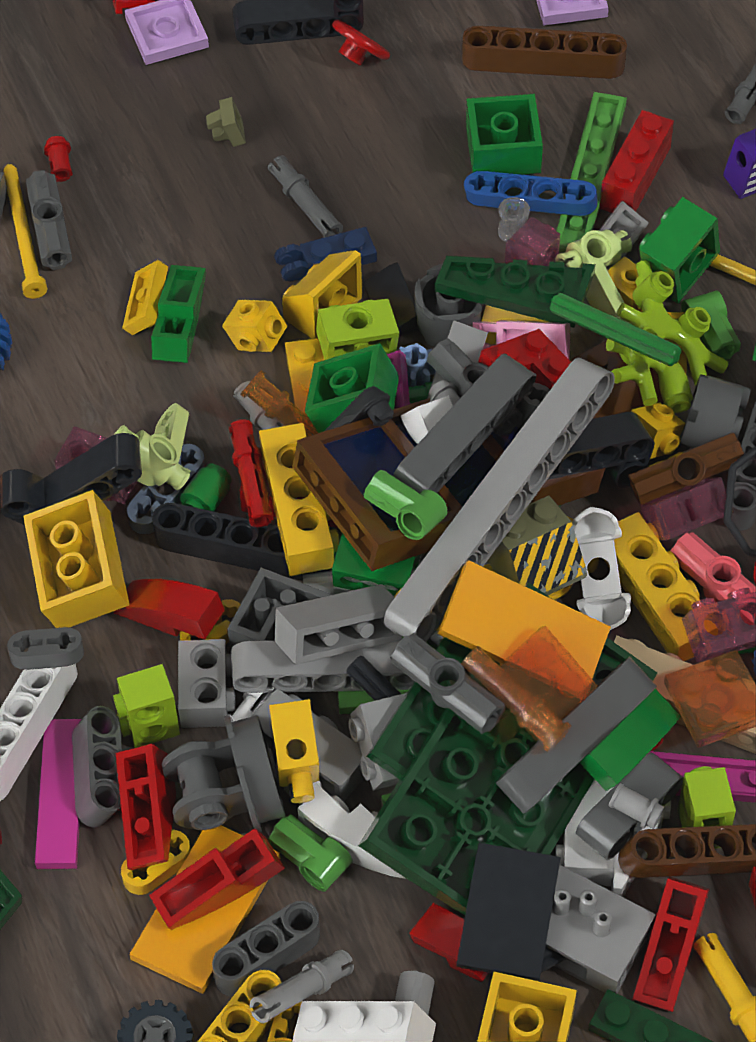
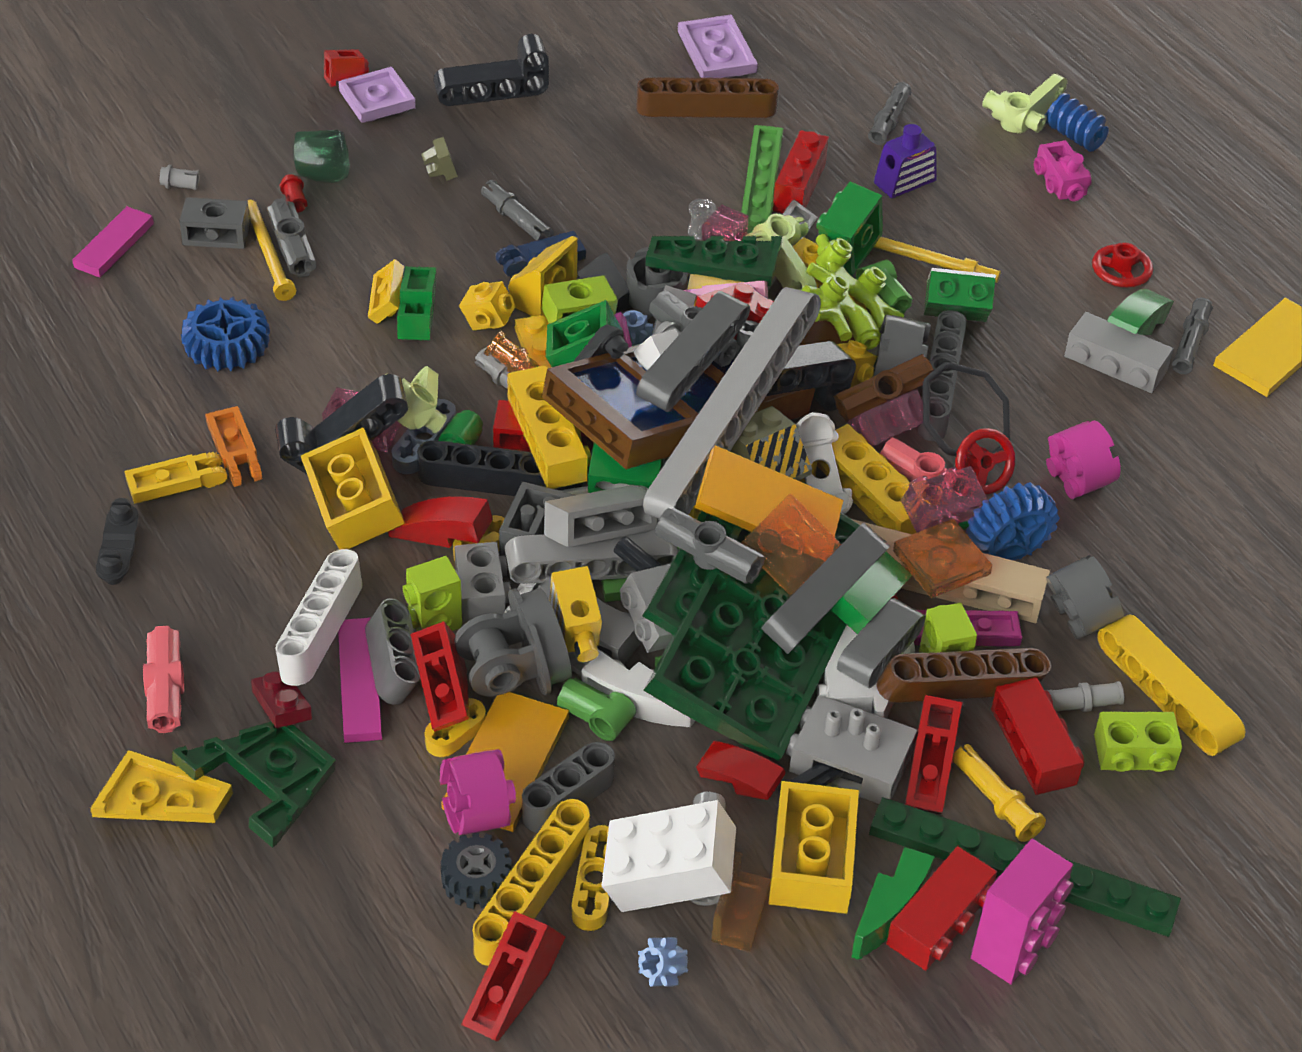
camera: 10 degrees left, 10 degrees down
dark grey beam [7,627,84,670] -> none
red slope [149,828,285,930] -> none
red pin [229,419,274,527] -> none
light grey pin [249,950,354,1023] -> none
red piece [332,20,390,66] -> none
bright green piece [364,470,447,540] -> none
black tile [456,843,561,982] -> none
clear orange pin [461,646,573,752] -> none
blue beam [464,171,598,216] -> none
green brick [466,94,543,175] -> none
green axle [550,293,681,366] -> none
light grey pin [608,783,665,829] -> none
none -> clear green piece [294,130,350,183]
none -> dark pink brick [440,749,516,835]

